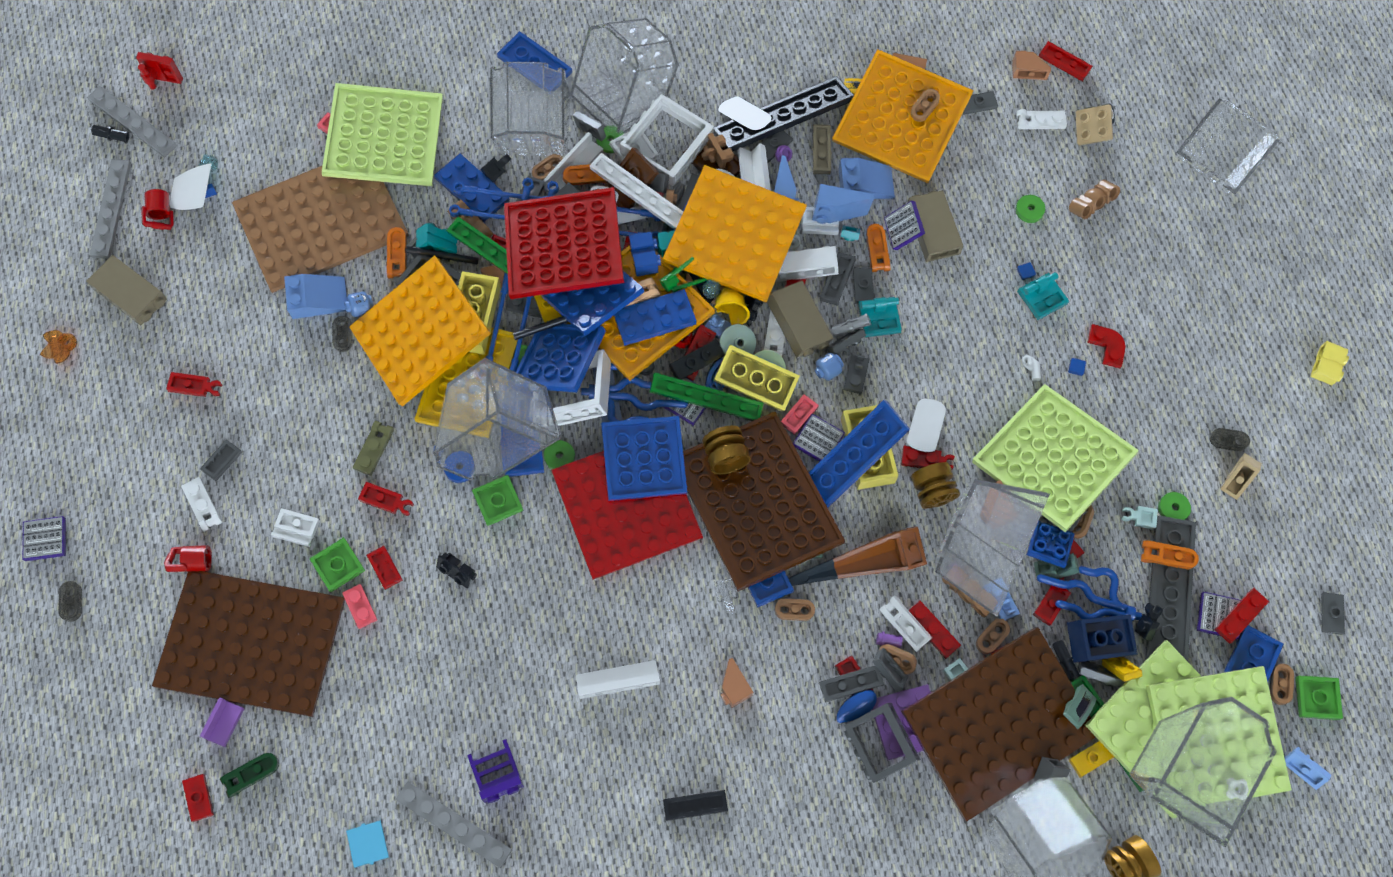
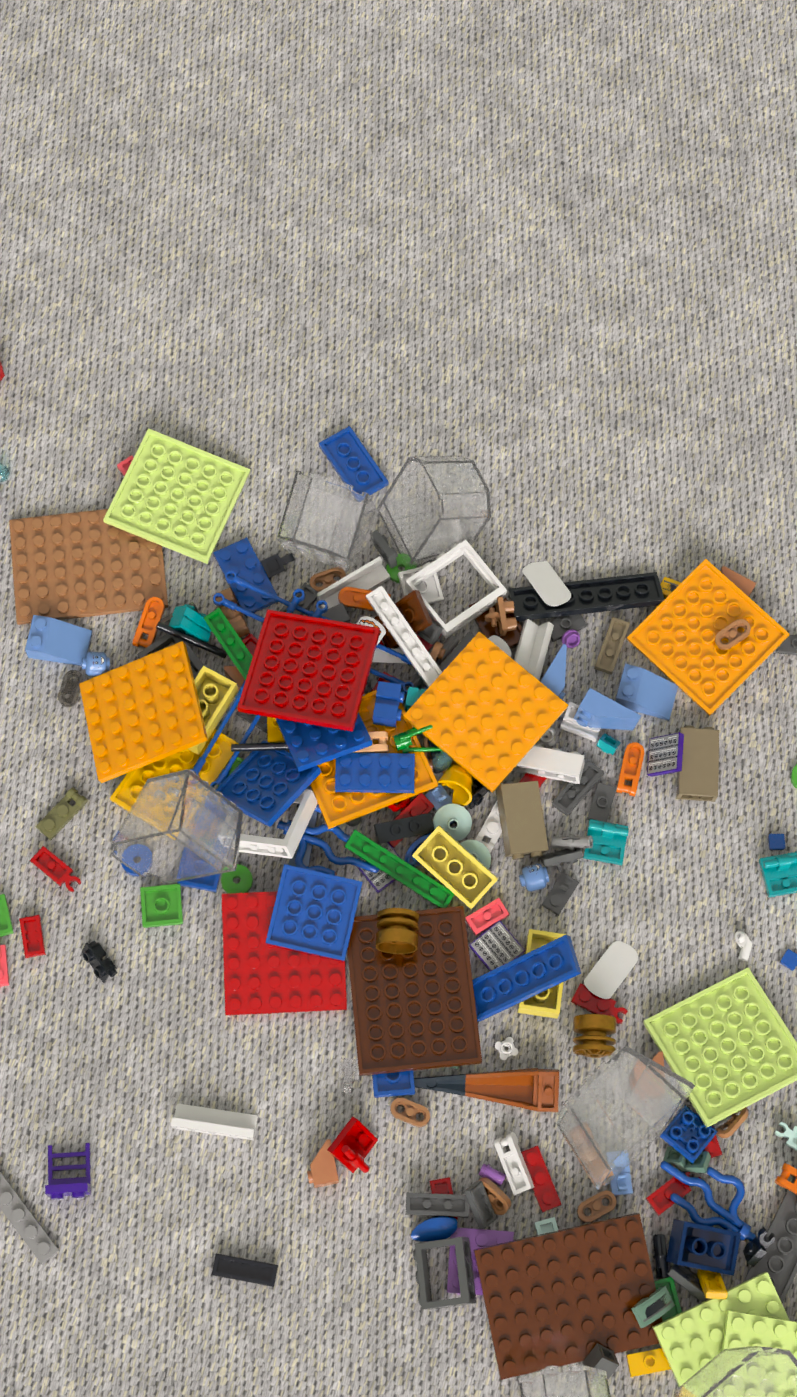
camera: 20 degrees right, 0 degrees up
none -> red plate [327,1116,378,1173]
none -> white plate [495,1037,518,1061]

